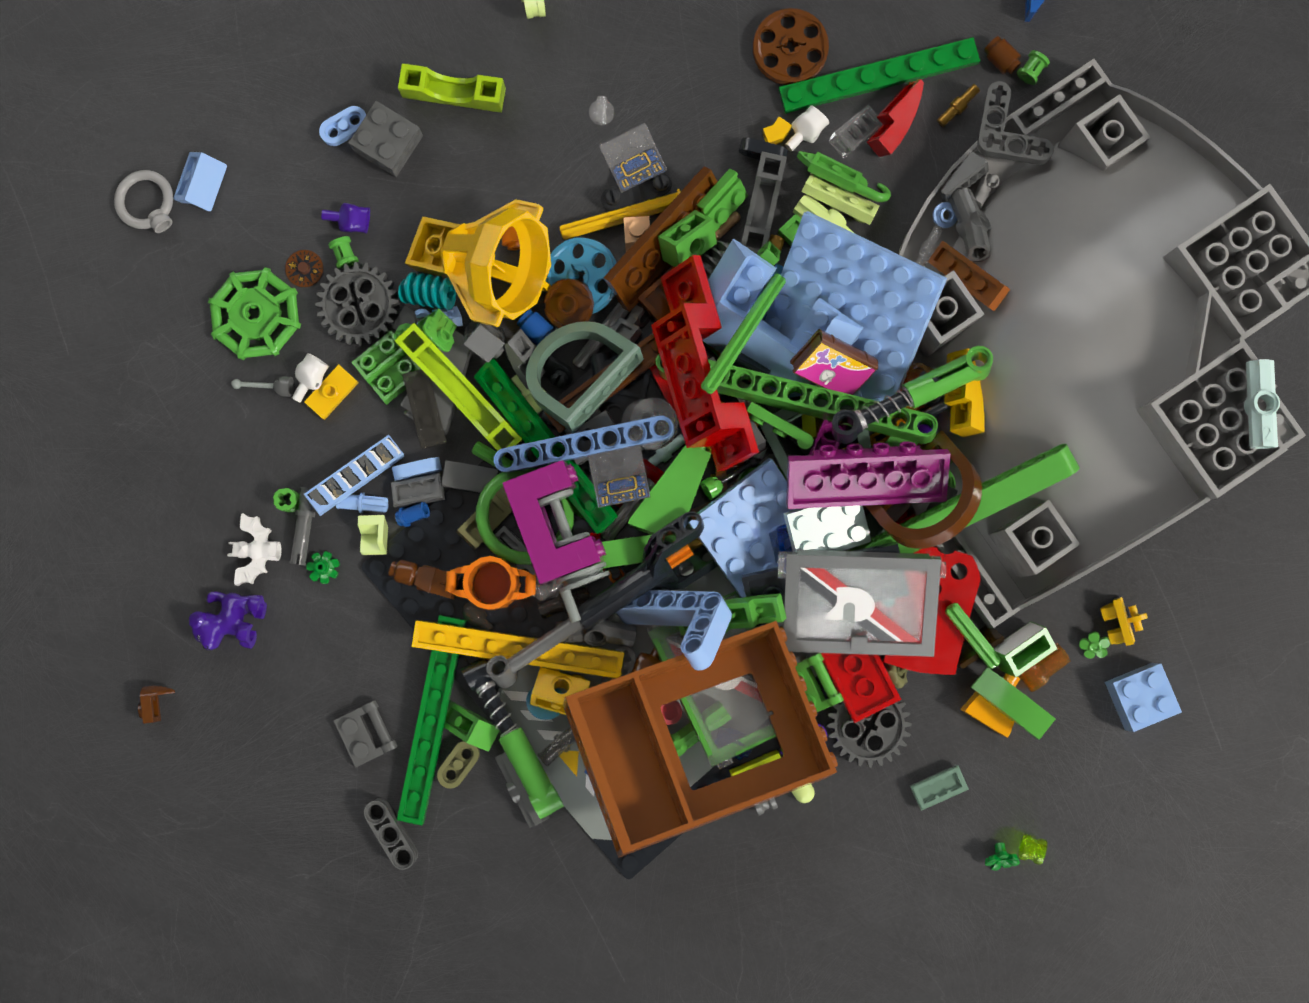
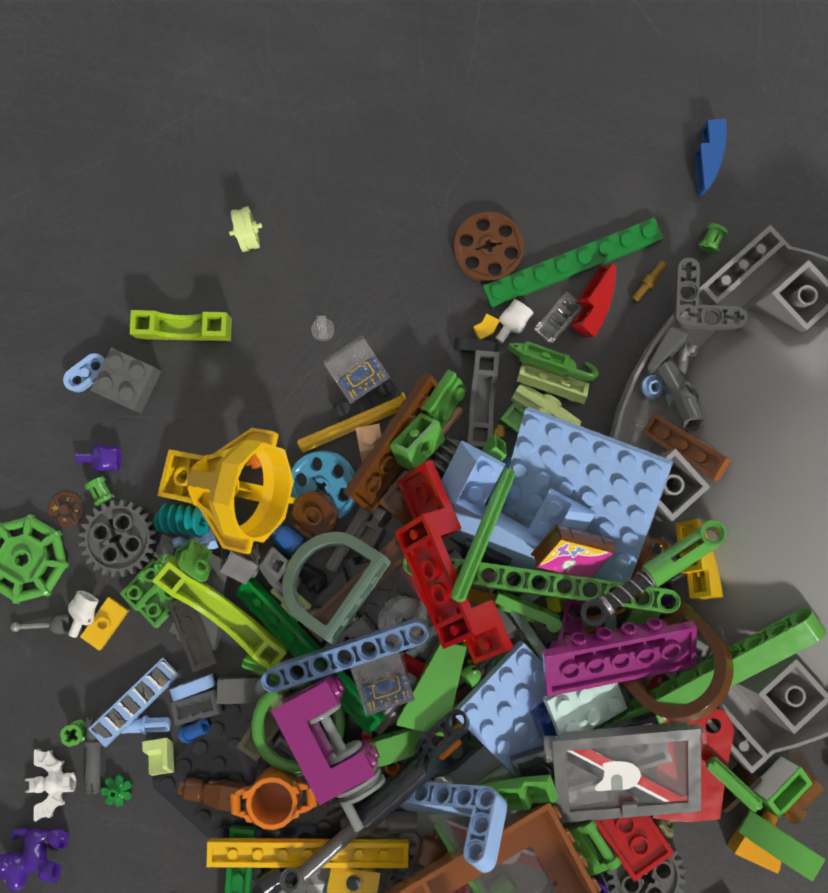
camera: 10 degrees left, 0 degrees up
reddish brown brick [984,36,1021,74] -> none

